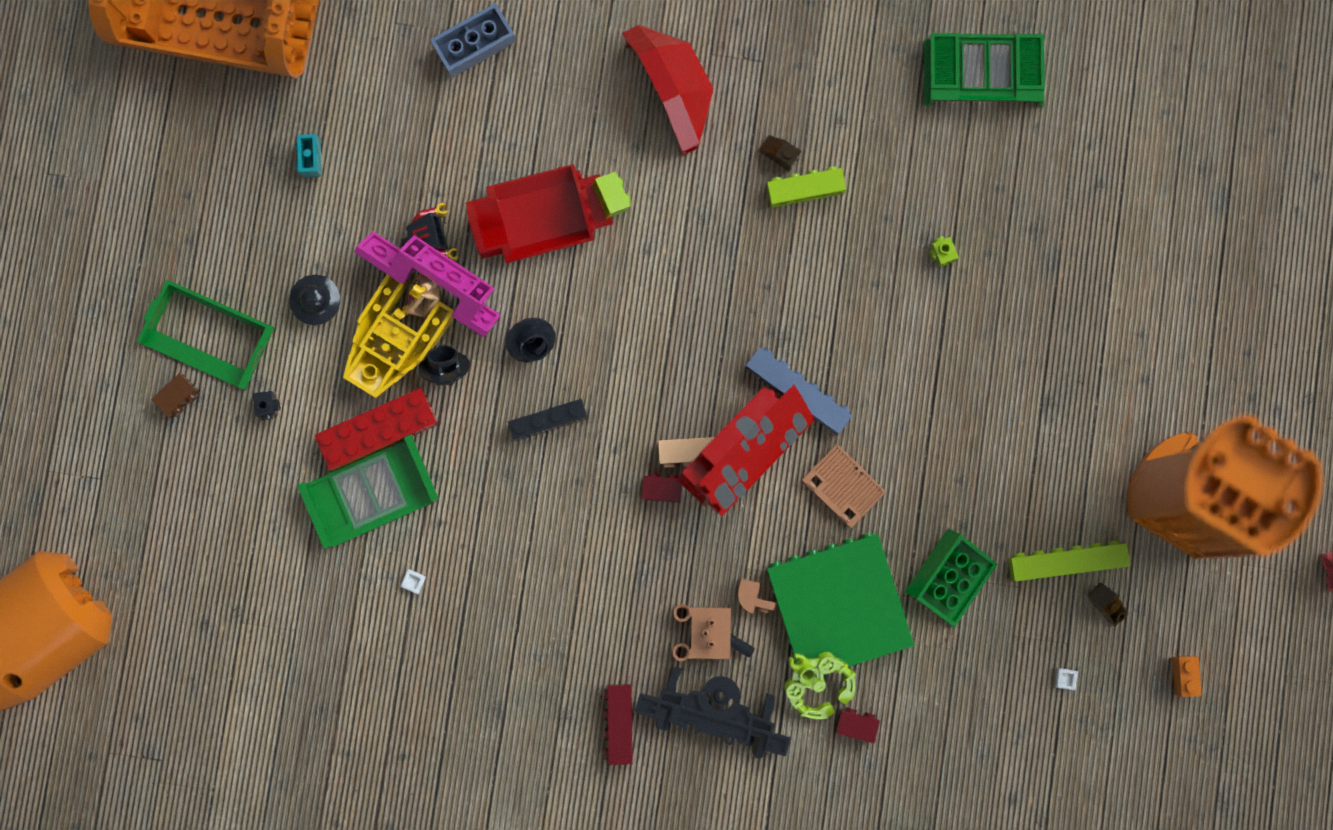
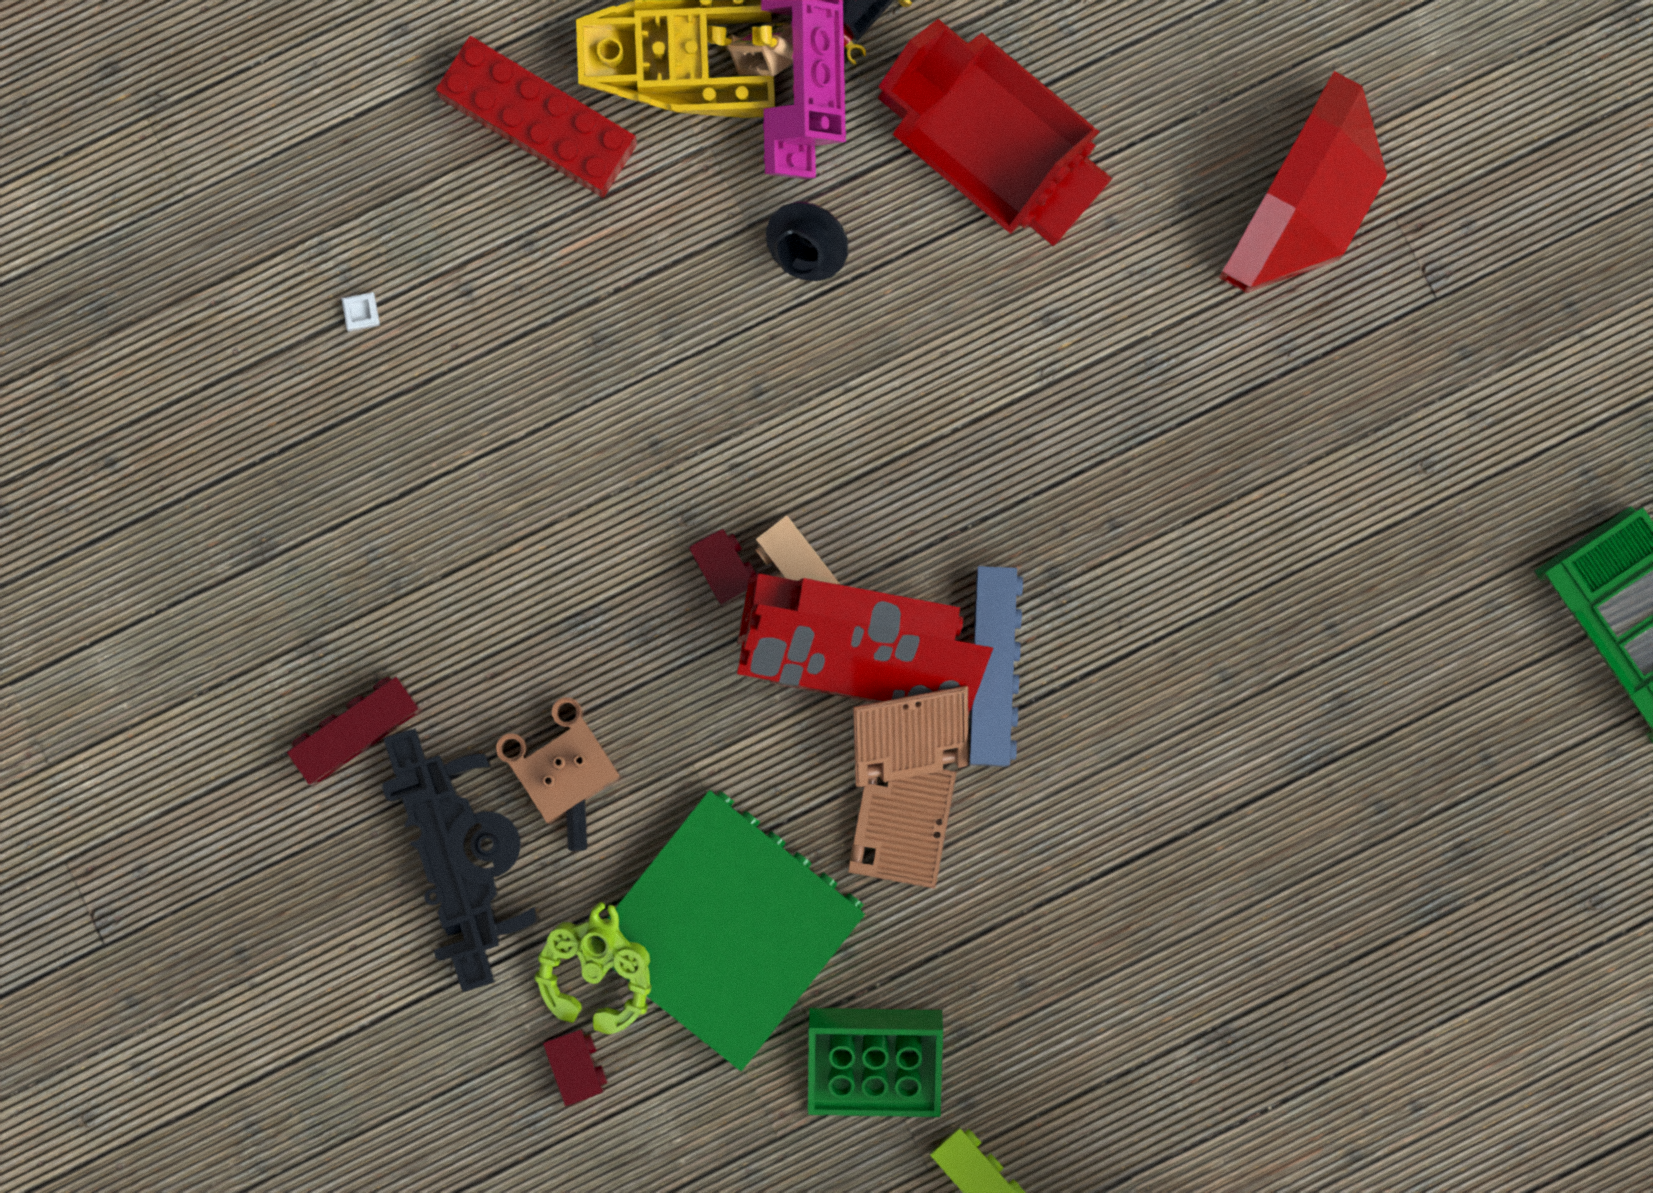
camera: 55 degrees right, 0 degrees up
green piece [297,435,439,549] -> none
black helmet [419,345,470,386] -> none
black brick [508,398,588,442] -> none
lime brick [592,171,631,219] -> none
nougat brick [737,579,776,613] -> none
dark brown slope [758,135,801,172] -> none
lime brick [766,166,846,208] -> none
lime brick [929,236,959,268] -> none
none -> nougat window [853,686,969,787]

